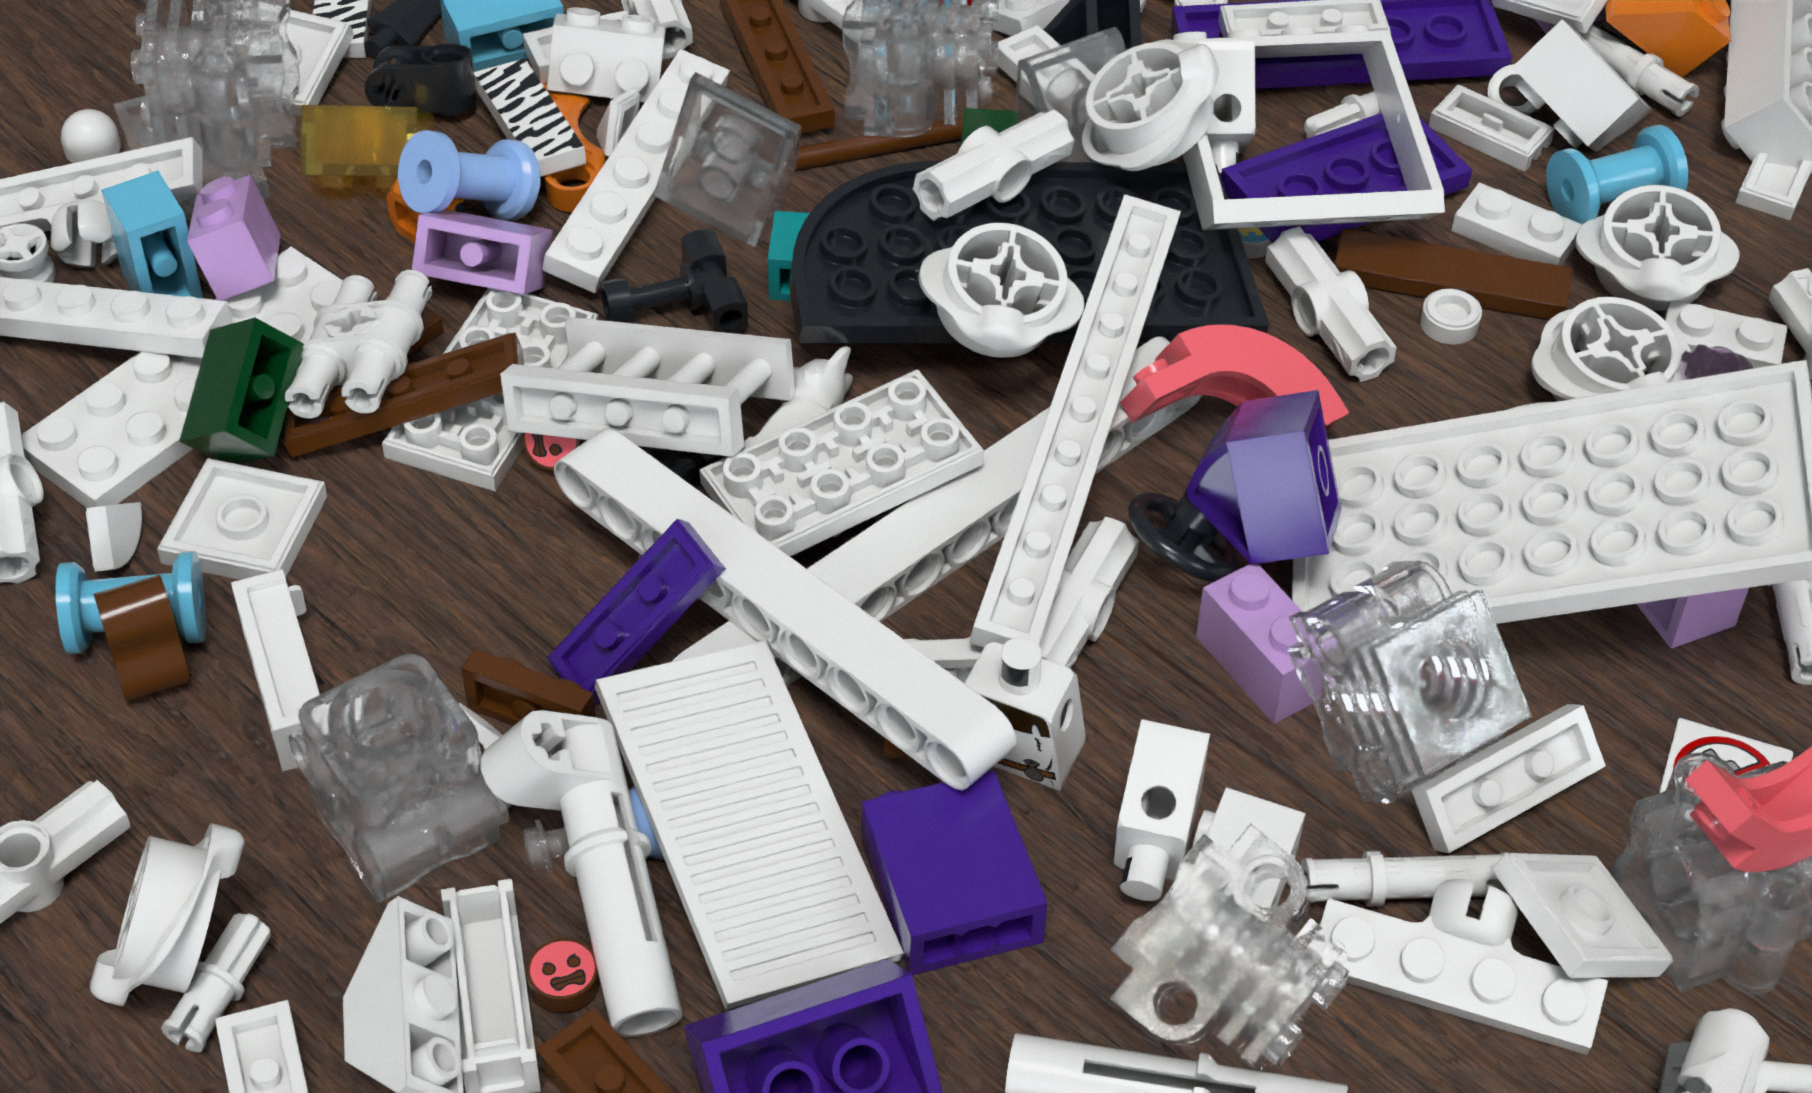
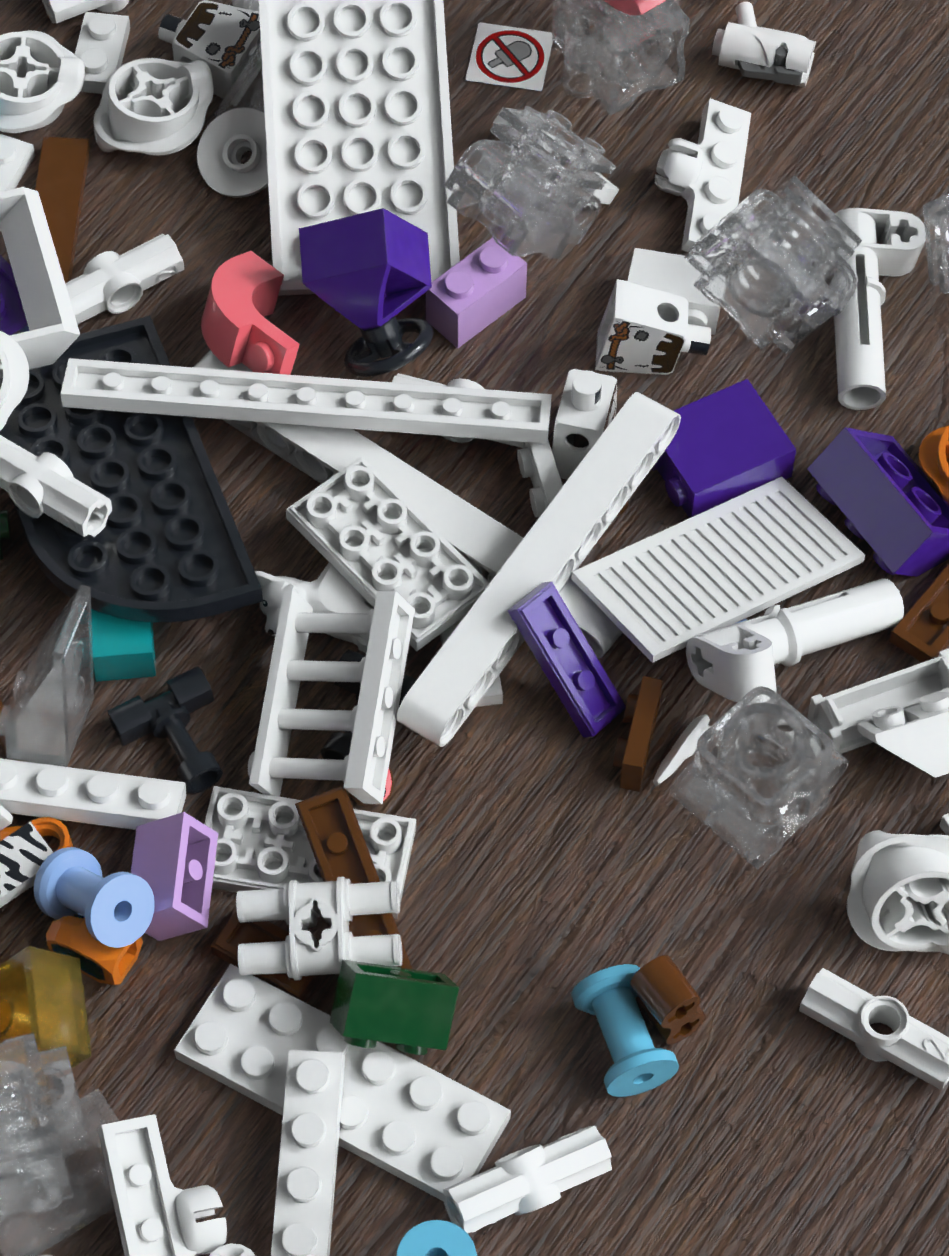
camera: 100 degrees left, 10 degrees up
white tile [86,502,142,572] -> none
medium azure brick [101,171,204,299] -> none
white tile [157,458,327,580] -> none
lavender brick [187,174,281,301] -> none
white container [231,569,343,772] -> none
tile [526,938,600,1013] -> none
white piece [918,223,1084,358] -> none
white pin [1300,851,1510,907] -> none
white tile [1420,289,1482,345] -> none
white tile [1491,853,1674,978] -> none
clear purple axle [1680,344,1754,379] -> none

